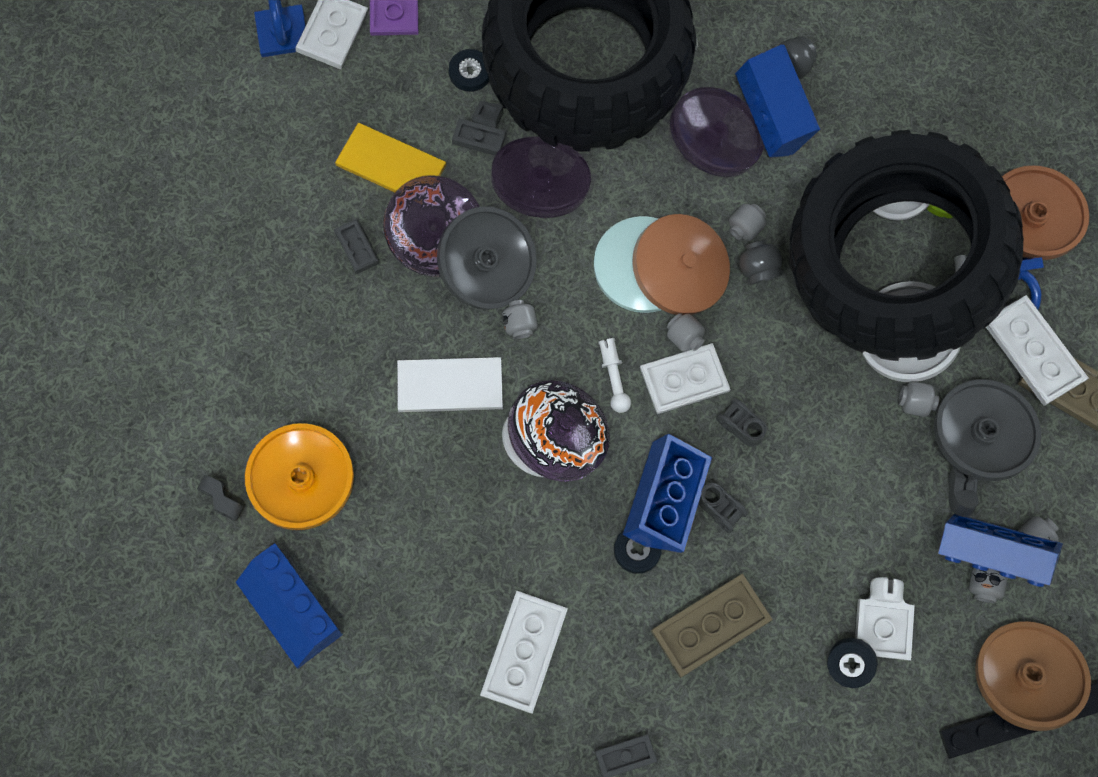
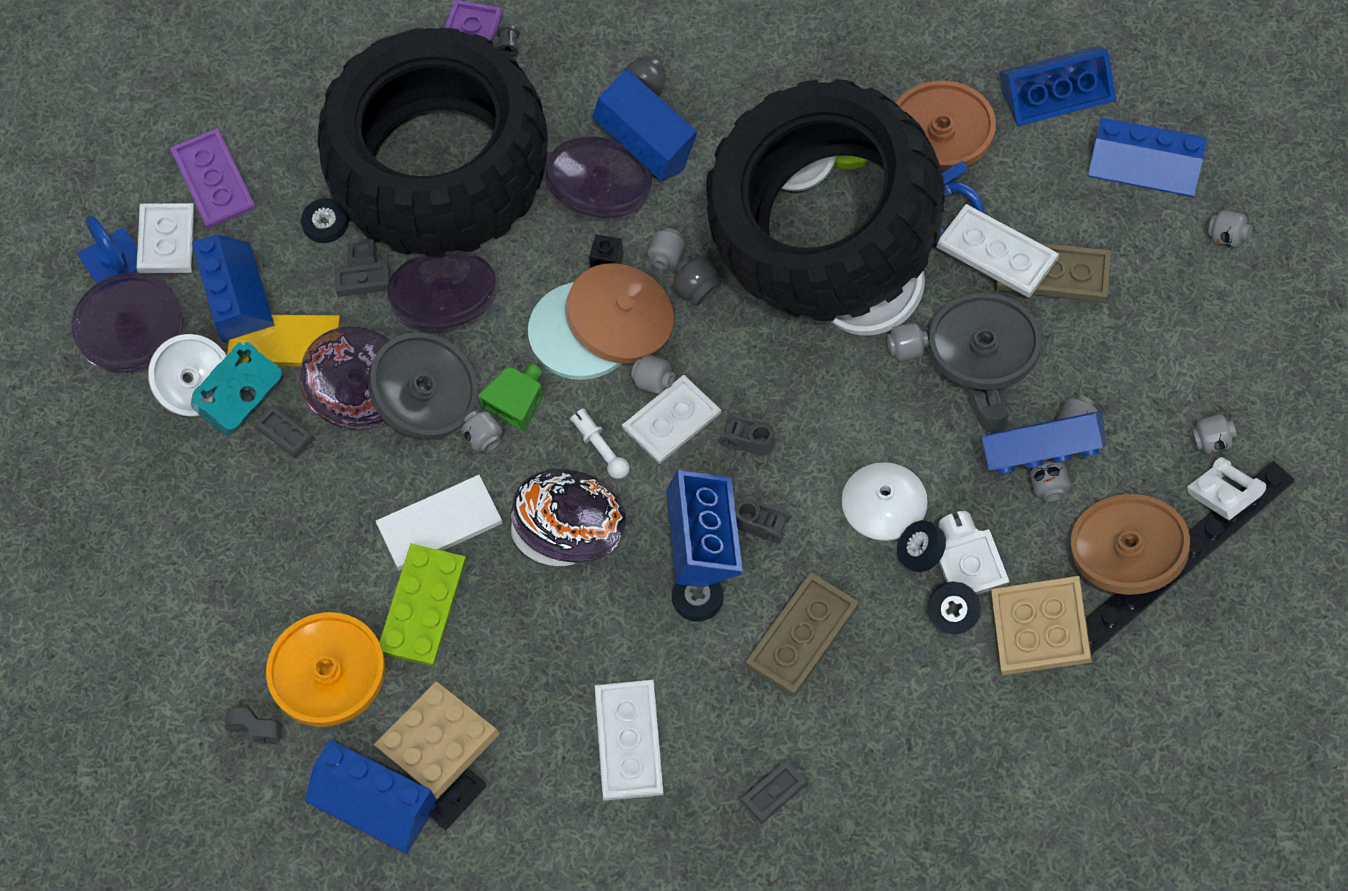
camera: 15 degrees left, 10 degrees down
none -> clear purple dish [71,273,182,372]
none -> white dish [148,334,226,417]
none -> teal axle [191,342,282,435]
none -> blue slope [192,234,274,342]
none -> tan plate [374,681,499,799]
none -> lime plate [379,543,466,667]
none -> black plate [428,768,487,831]
none -> bright green torso [478,364,544,432]
none -> black brick [589,234,624,268]
none -> white dish [842,462,927,541]
none -> black bush [897,520,946,573]
none -> tan plate [991,576,1092,675]

